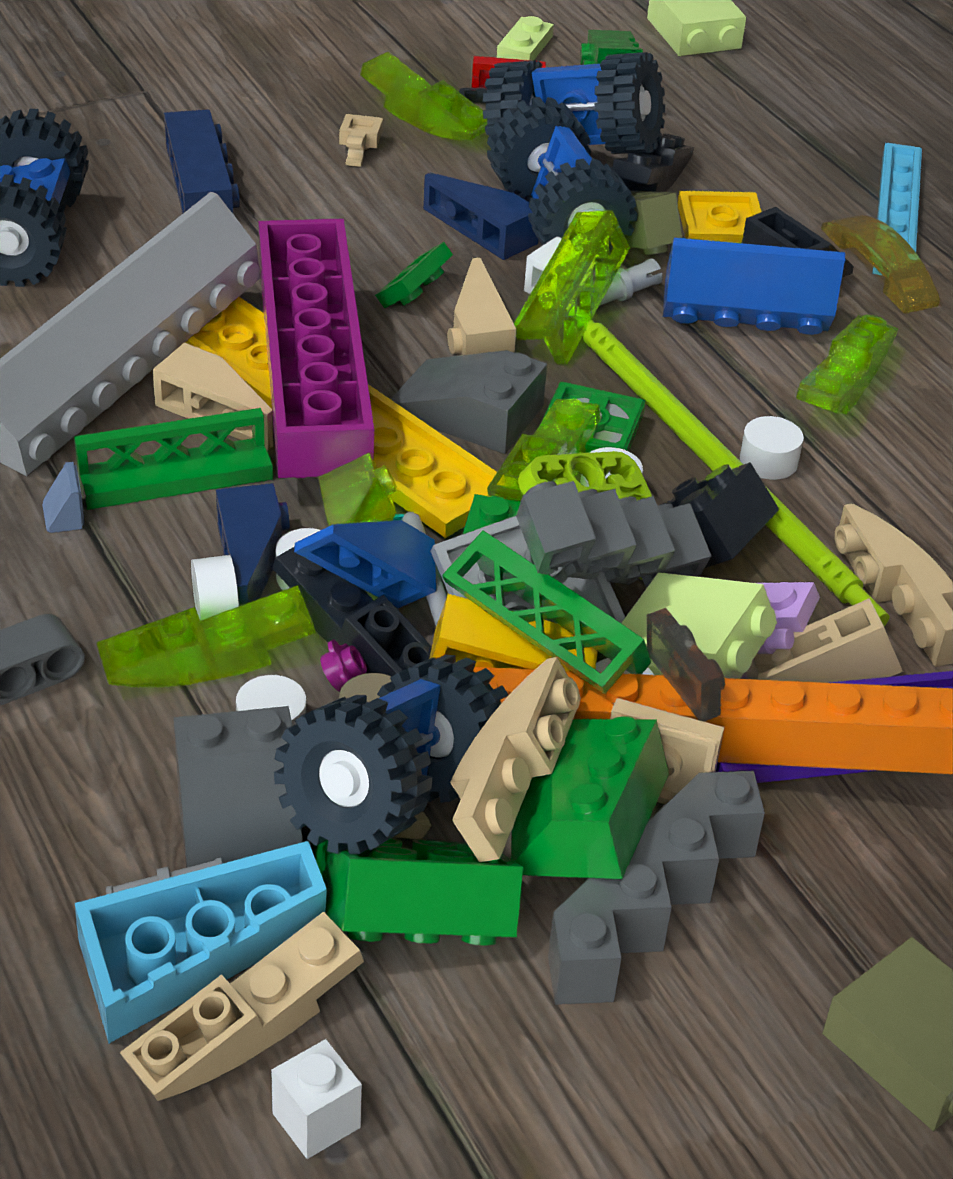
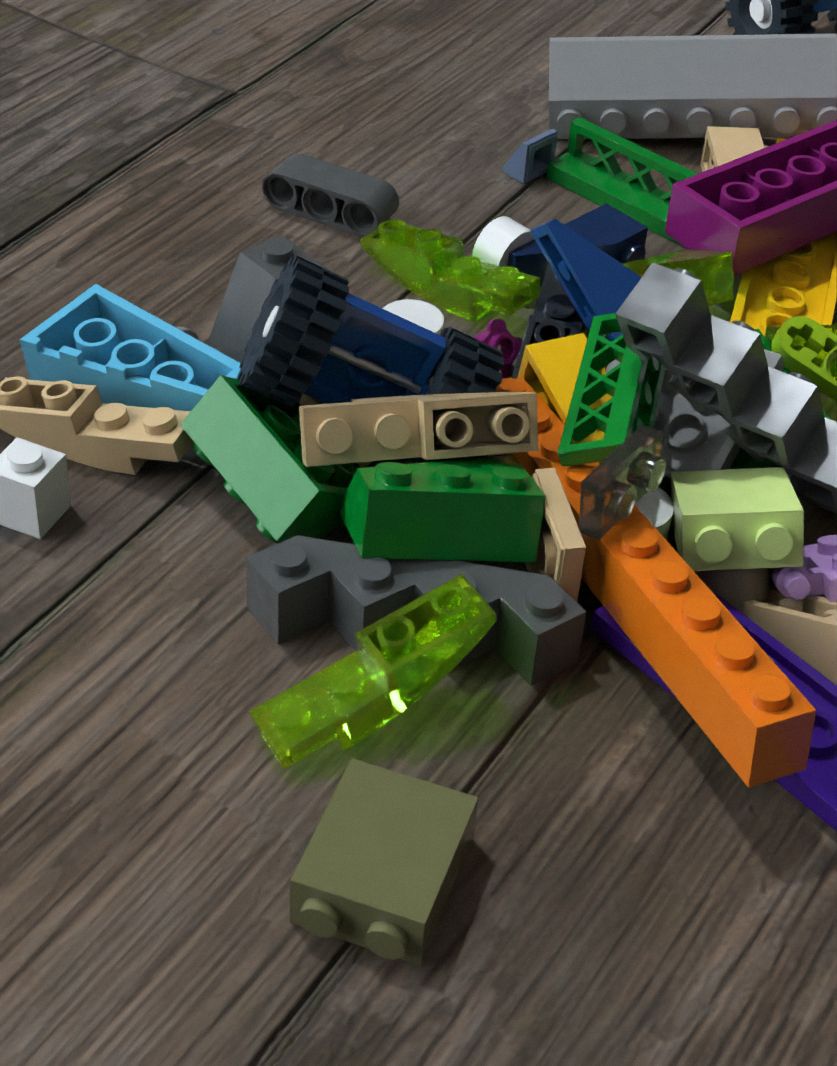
camera: 60 degrees right, 0 degrees up
none -> clear neon green slope [249,574,497,769]

